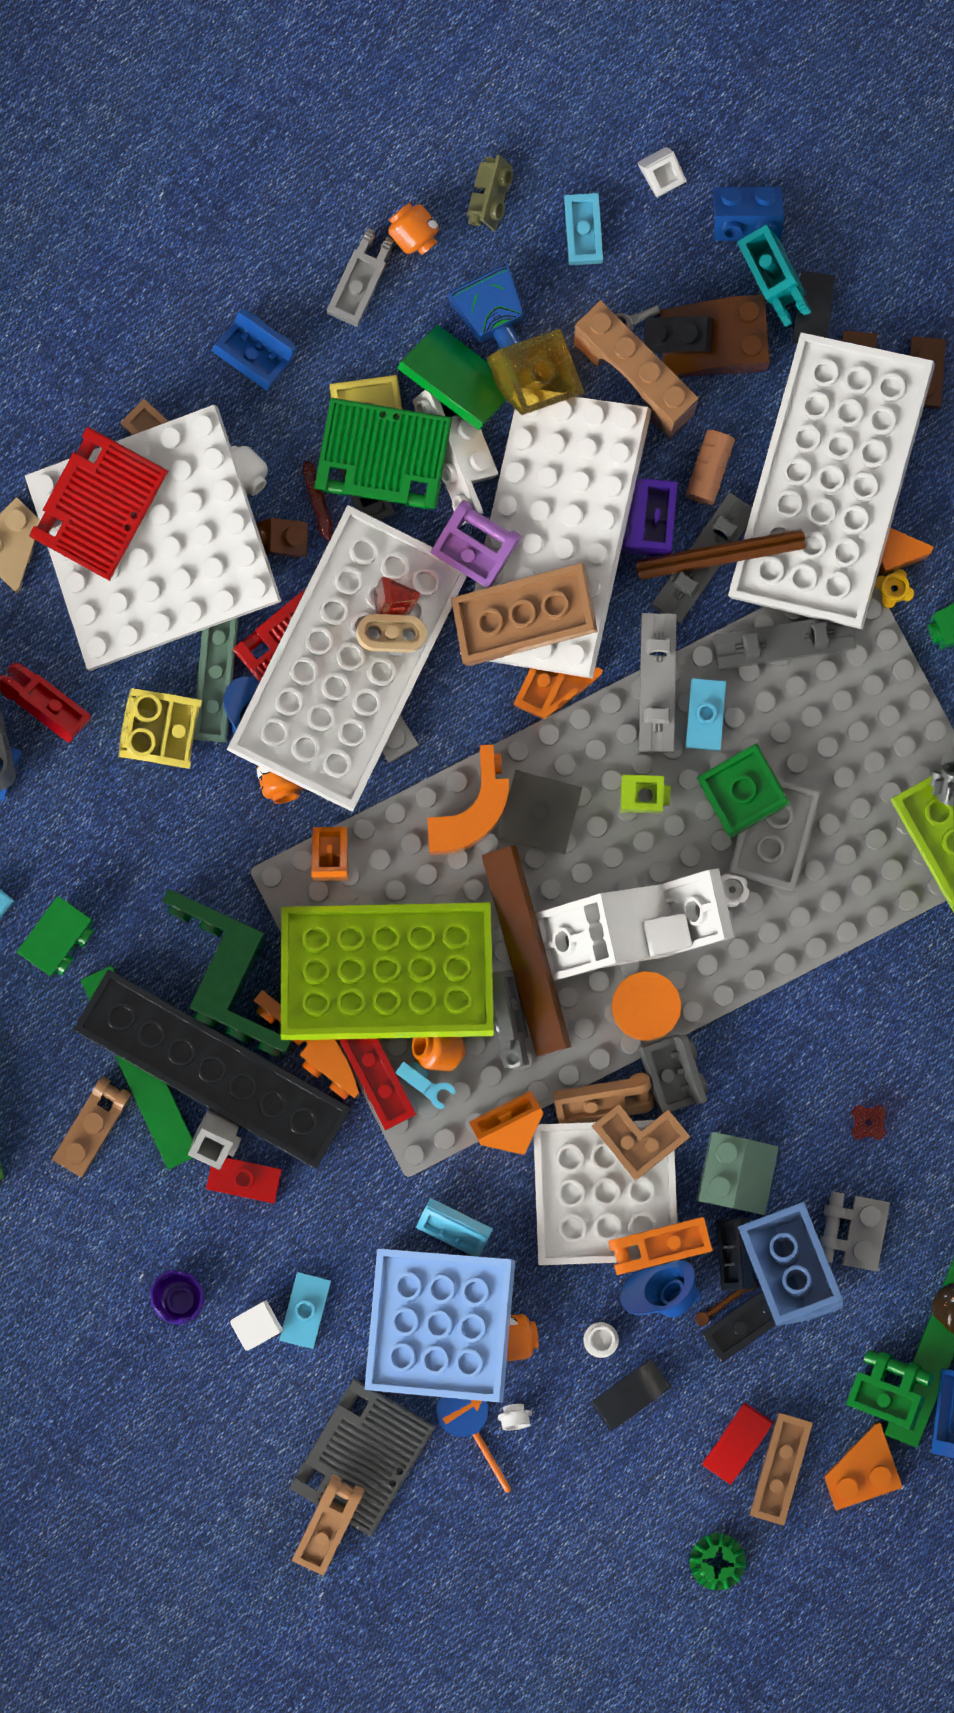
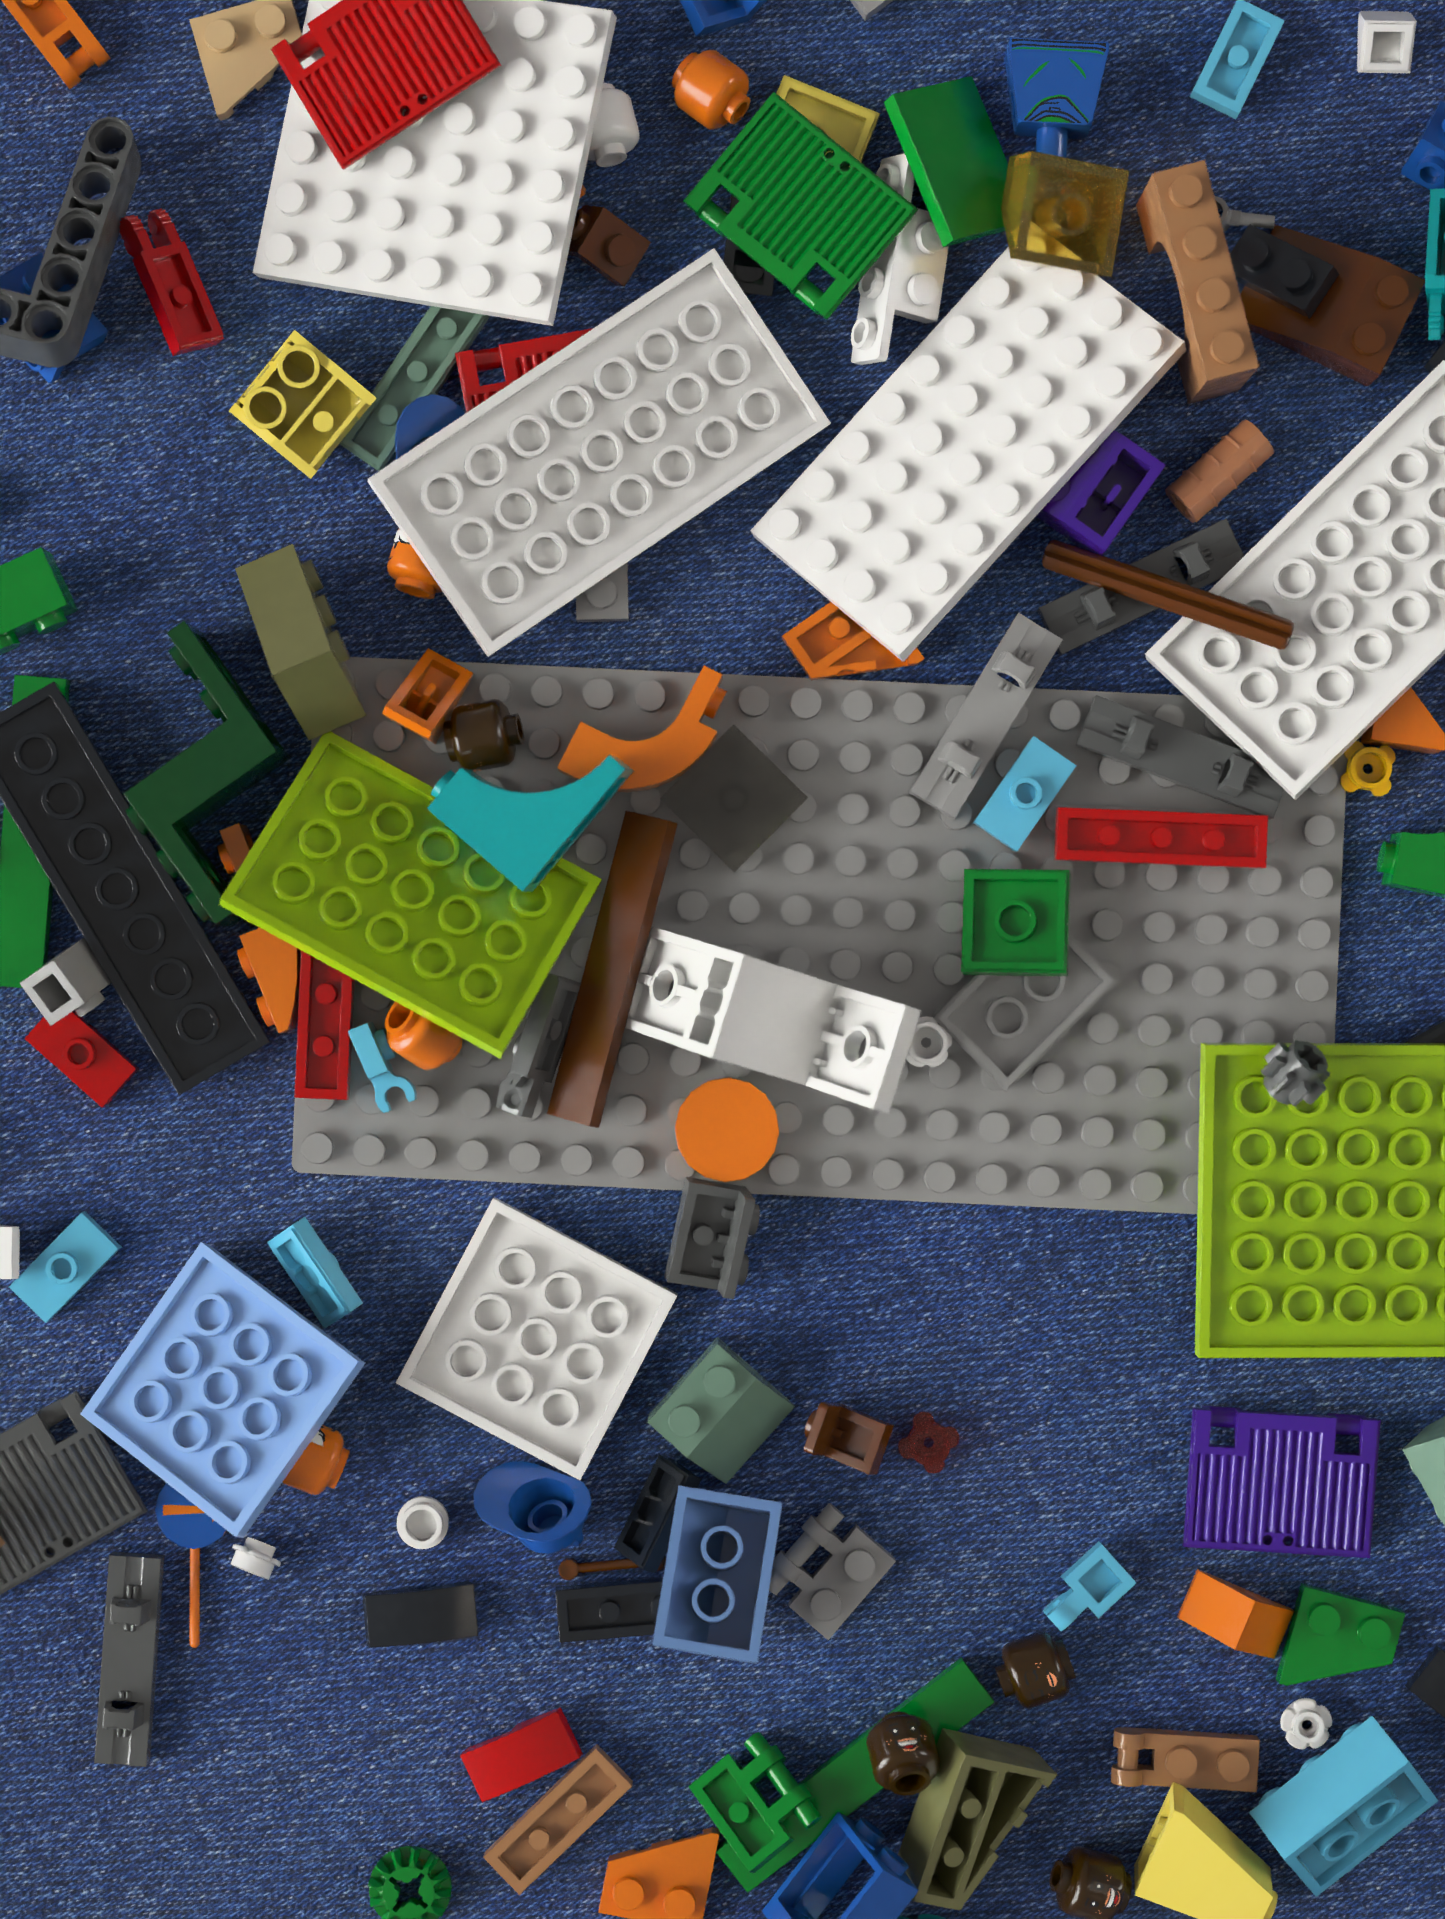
camera: 30 degrees right, 5 degrees up
clear red piece [302,461,333,541] -> none
tan plate [356,614,427,653] -> none
clear red slope [374,577,420,615] -> none
medium lavender plate [430,500,522,588] -> none
medium nougat plate [451,563,598,667] -> none
orange slope [469,1091,543,1155] -> none
medium nougat plate [553,1073,655,1124] -> none
medium nougat plate [591,1104,690,1181] -> none
orange plate [608,1217,713,1275] -> none
lime brick [620,774,671,814] -> none
white slope [643,913,692,956] -> none
none -> dark grey hinge [94,1551,165,1767]
none -> olive wedge [235,544,367,740]
none -> teal arch [427,755,634,892]
none -> dark brown head [443,699,524,772]
none -> orange head [672,50,751,130]
none -> reddish brown bracket [804,1402,894,1475]
none -> red plate [1054,807,1268,869]

